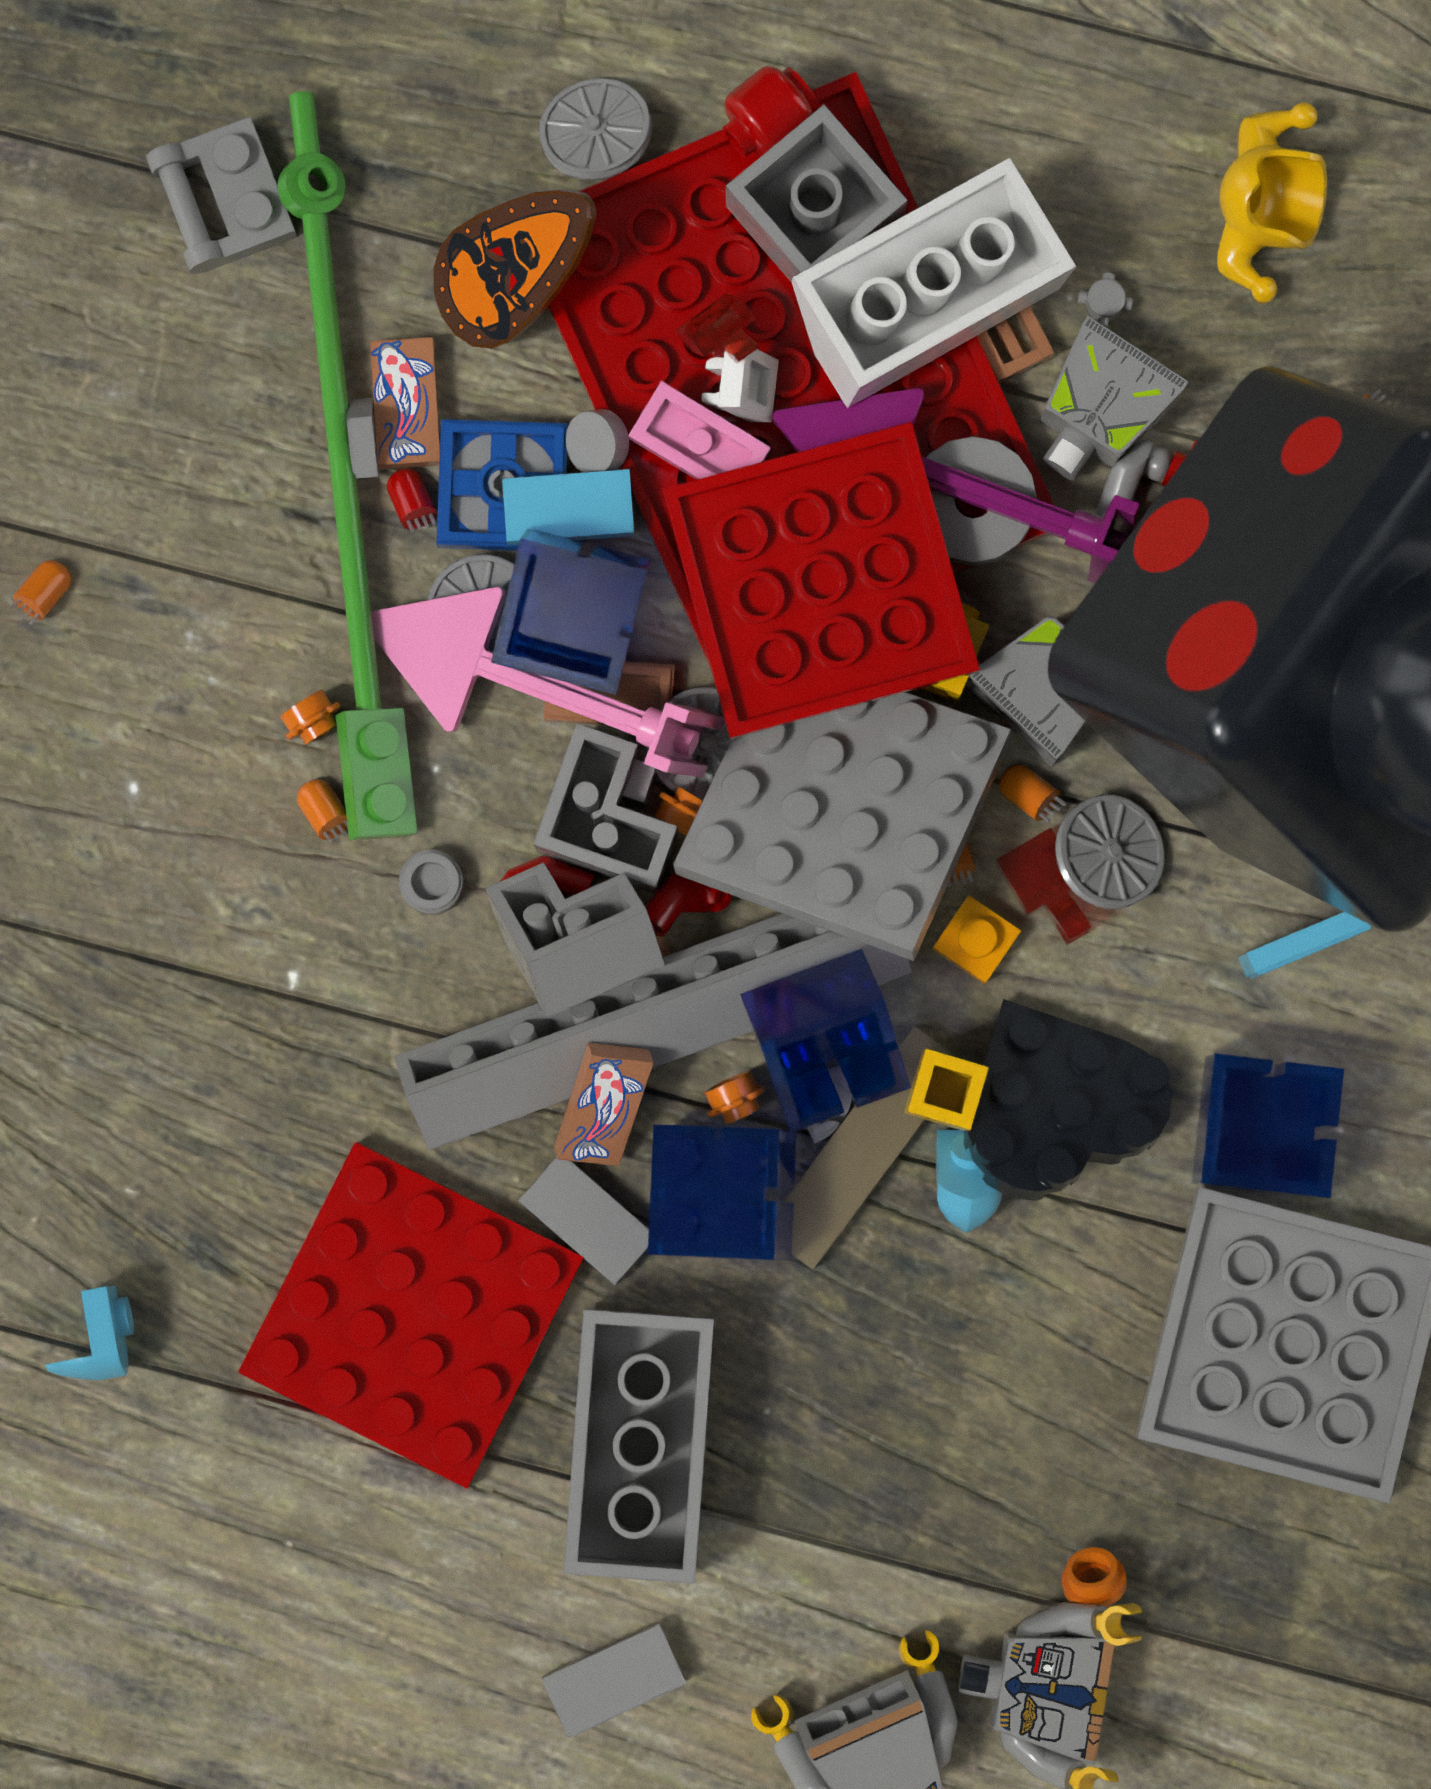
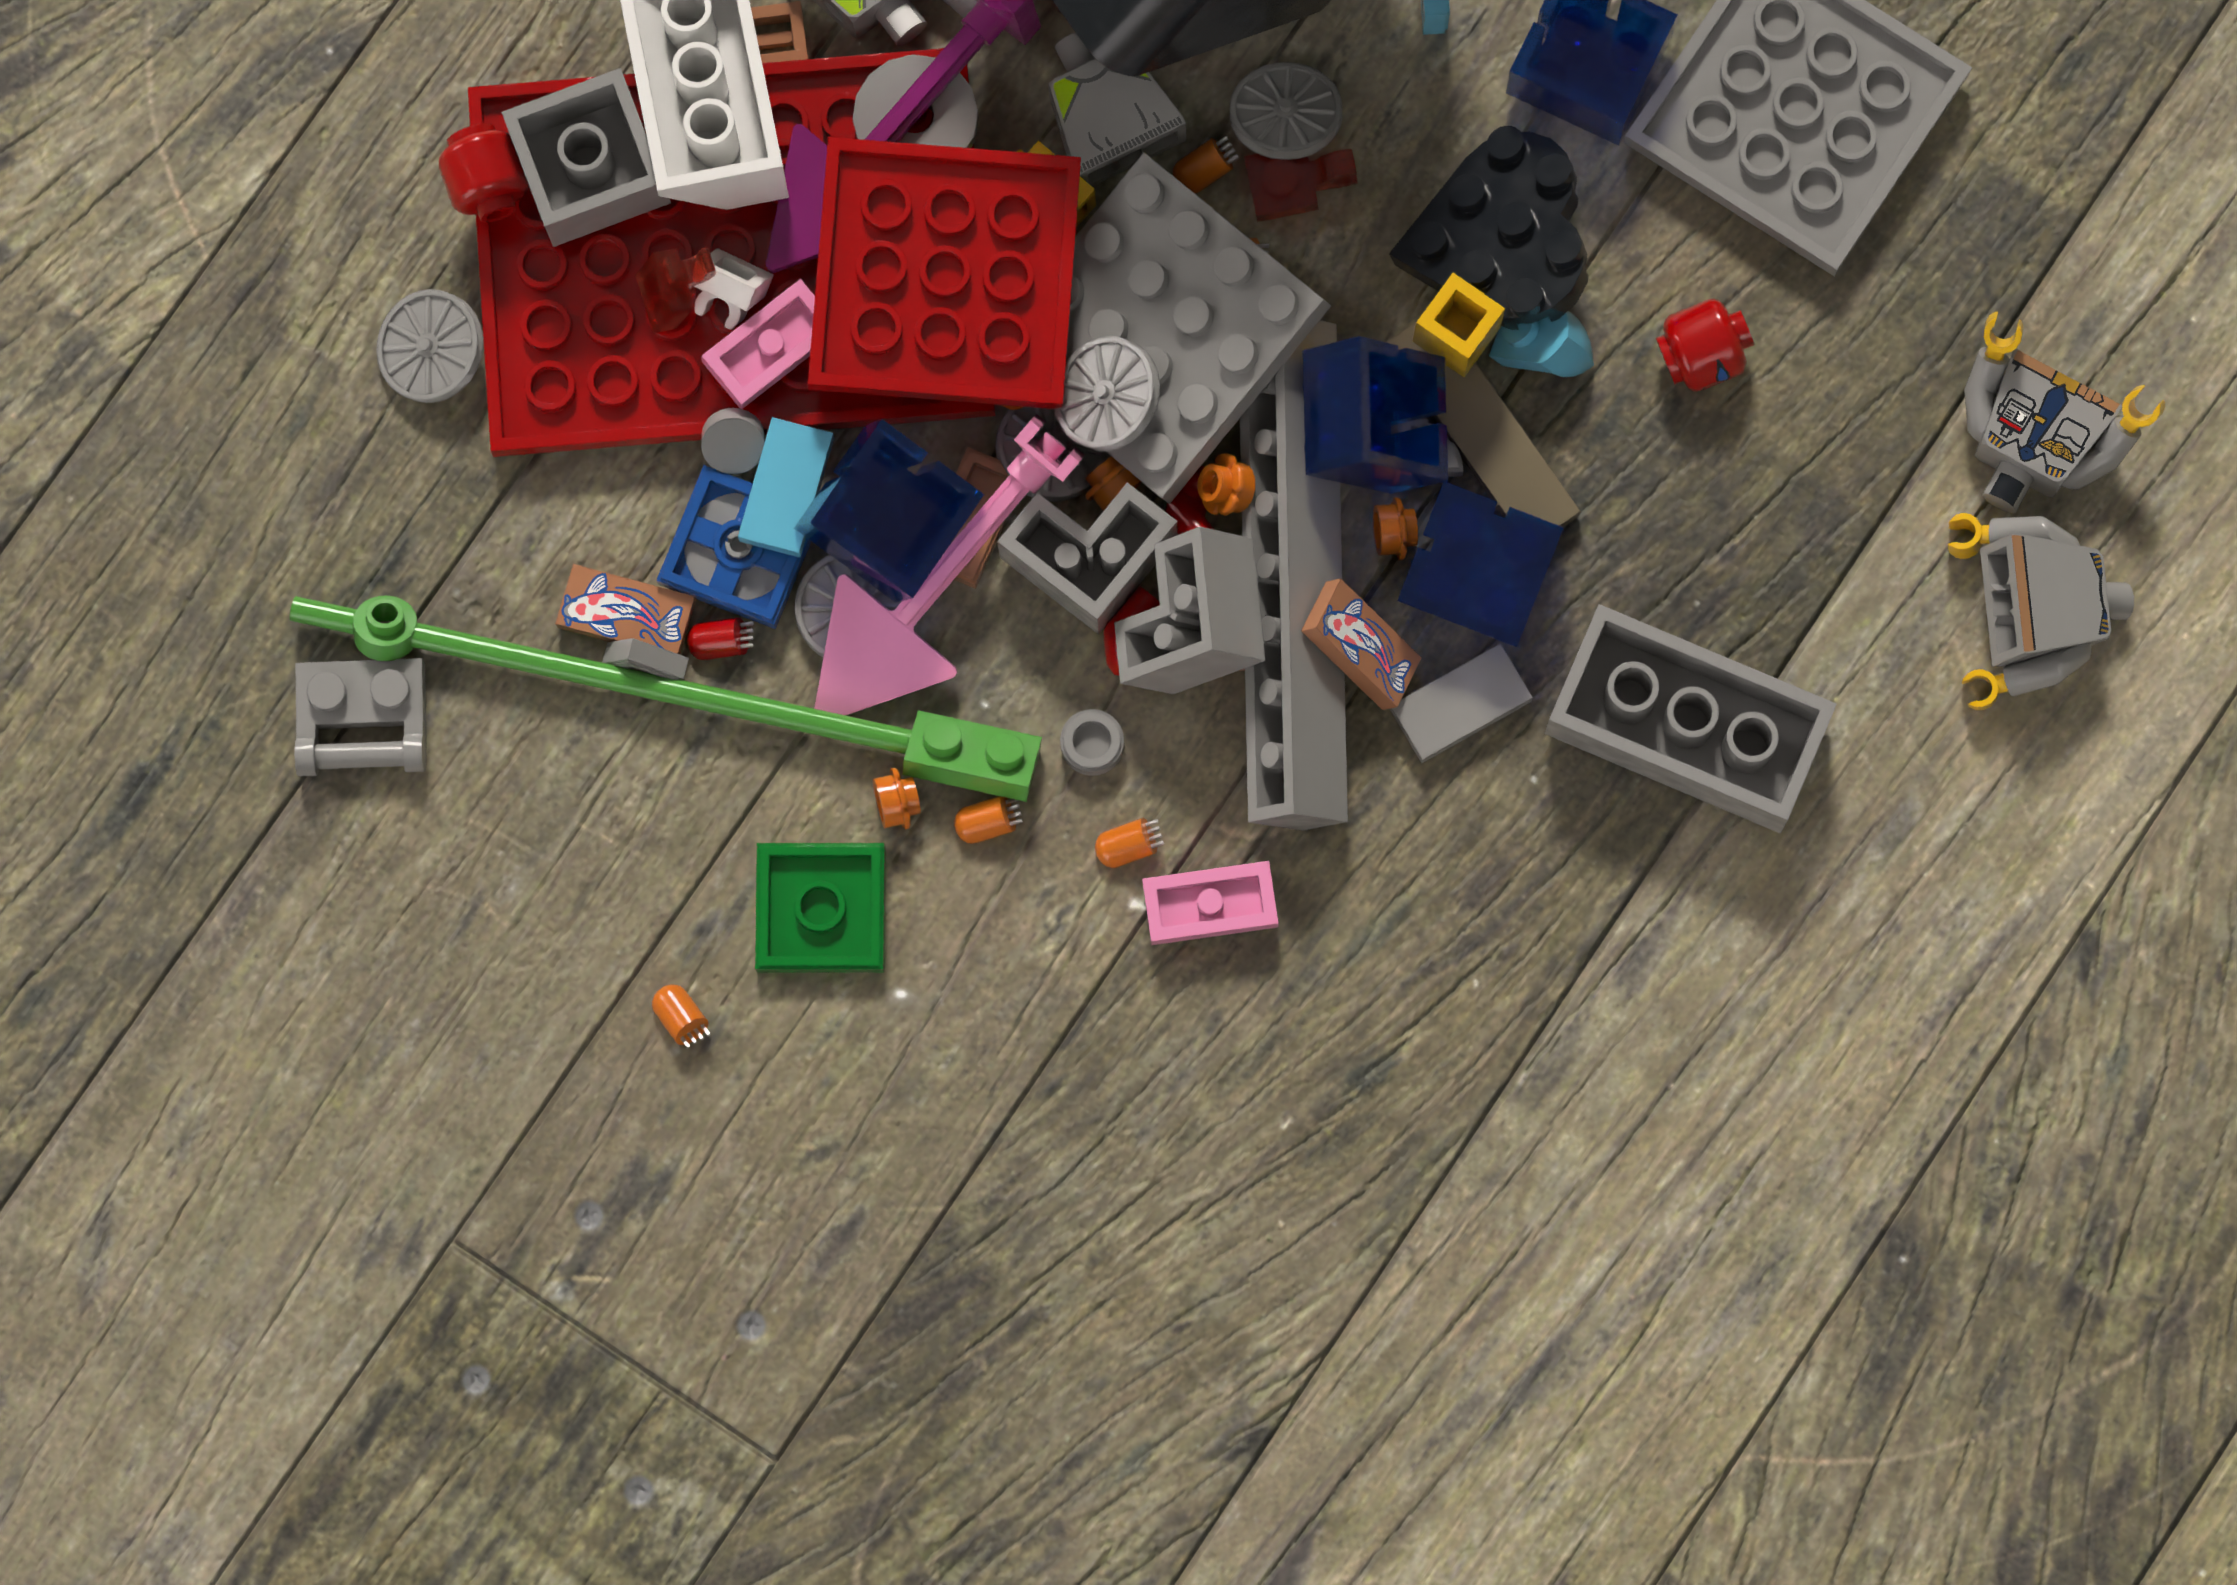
camera: 65 degrees left, 5 degrees down
medium azure plate [45,1286,134,1380] -> none
red plate [237,1142,584,1489] -> none
shield [433,190,596,349] -> none
light grey tile [542,1622,687,1739] -> none
light grey piece [622,759,656,809] -> none
light orange plate [932,895,1021,985] -> none
orange plate [1061,1547,1127,1607] -> none
none -> green tile [755,843,886,973]
none -> light grey wheel [1055,336,1160,451]
none -> orange piece [1095,818,1164,868]
none -> bright pink plate [1142,861,1278,945]
none -> orange plate [1197,453,1255,516]
none -> red head [1656,298,1755,392]

